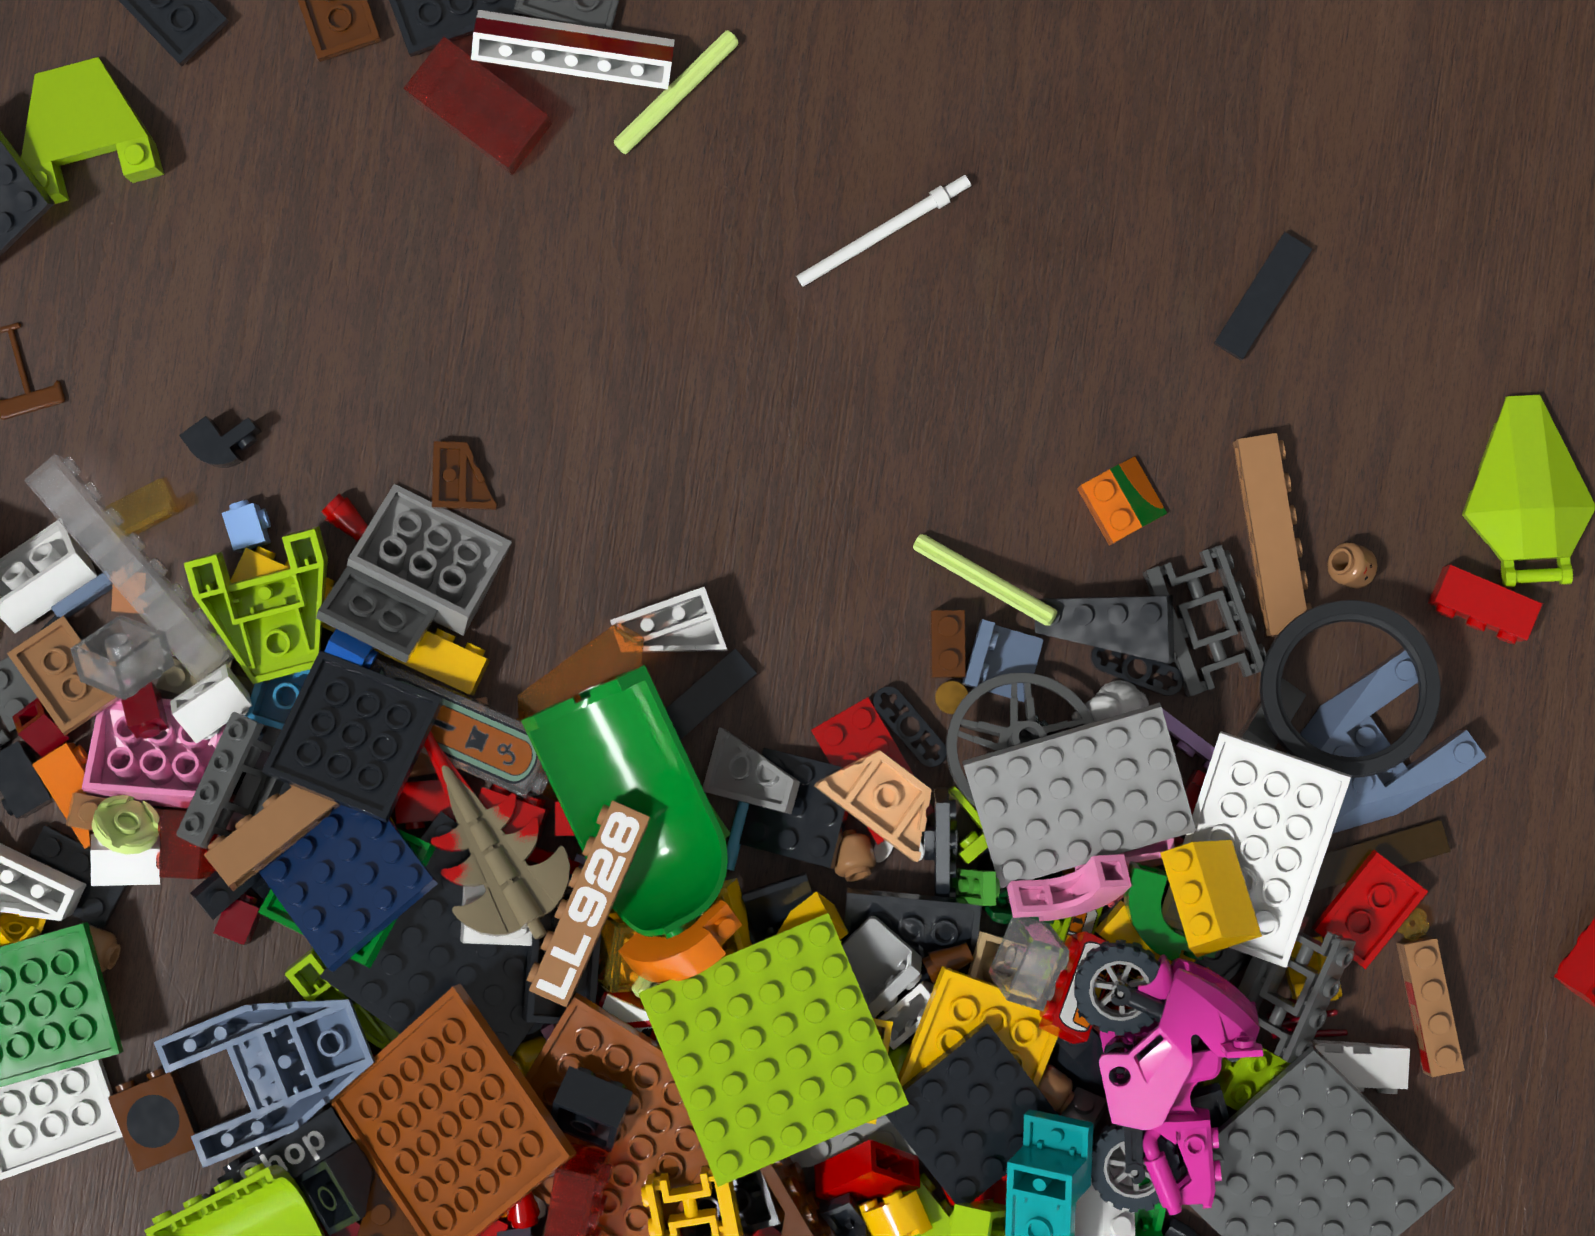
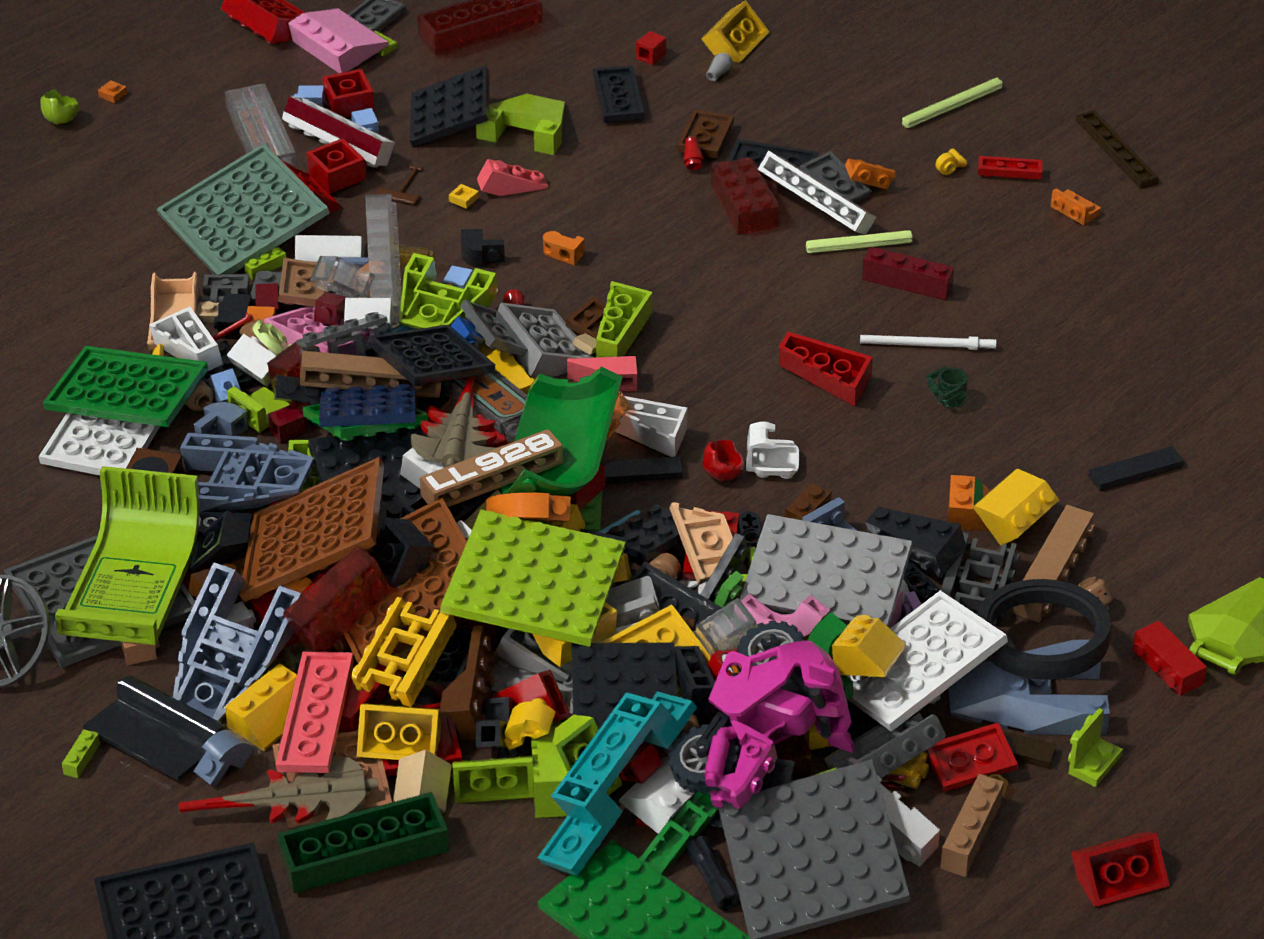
camera: 35 degrees right, 45 degrees down
light grey wing [703,727,800,814] -> none
yellowish green axle [913,534,1057,625] -> none
none -> sand blue brick [194,402,249,436]
none -> light blue brick [207,368,241,403]
none -> red axle [212,313,254,341]
none -> lime bracket [227,386,290,433]
none -> yellow plate [449,184,479,208]
none -> coral slope [477,159,548,196]
none -> orange leg [543,231,585,265]
none -> coral slope [567,356,637,392]
none -> tan tile [572,333,596,355]
none -> lime wedge [596,281,653,358]
none -> black slope [675,646,715,716]
none -> red cone [683,137,704,170]
none -> red hair [702,439,745,482]
none -> white piece [746,422,799,479]
none -> red wedge [779,332,873,407]
none -> dark red brick [862,247,954,301]
none -> clear green piece [926,366,968,408]
none -> yellow slope [973,469,1059,546]
none -> lime bracket [1068,708,1123,787]

